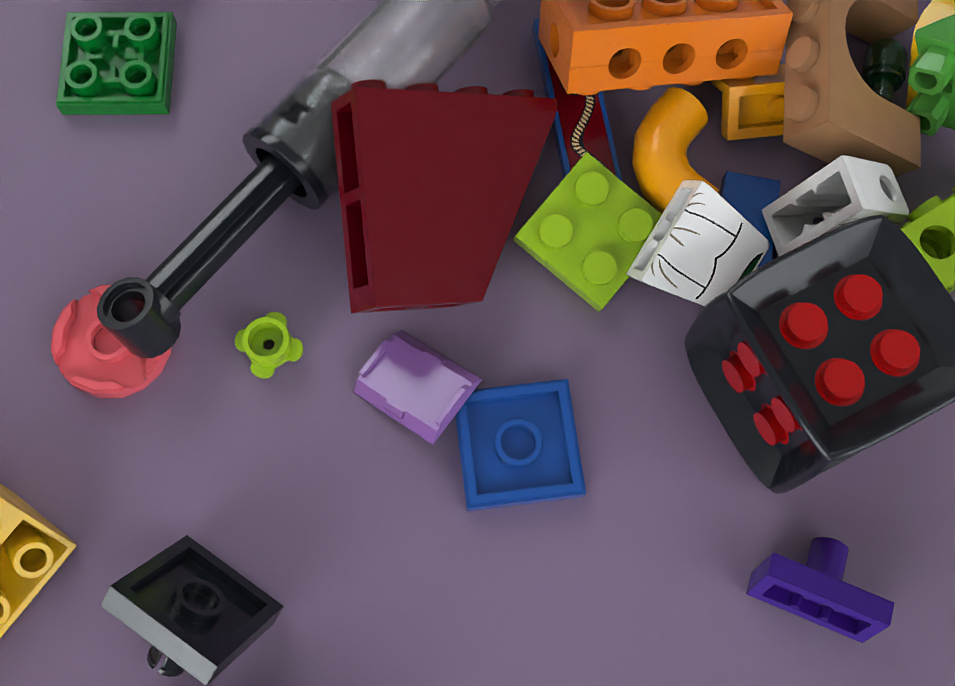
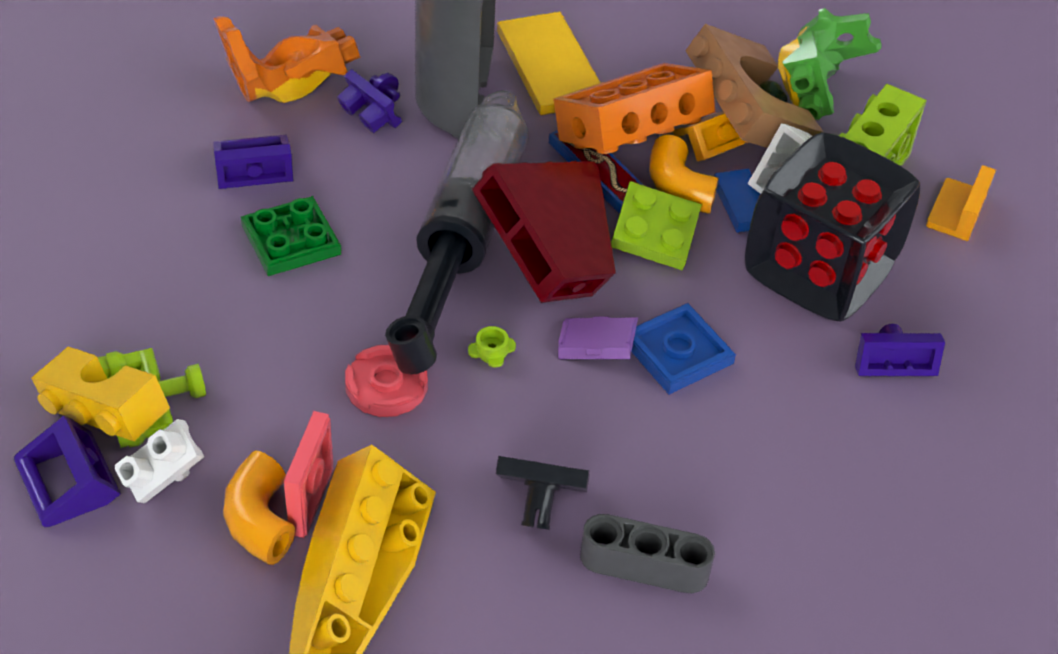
camera: 25 degrees left, 25 degrees down
white torso [626,180,769,307] -> none

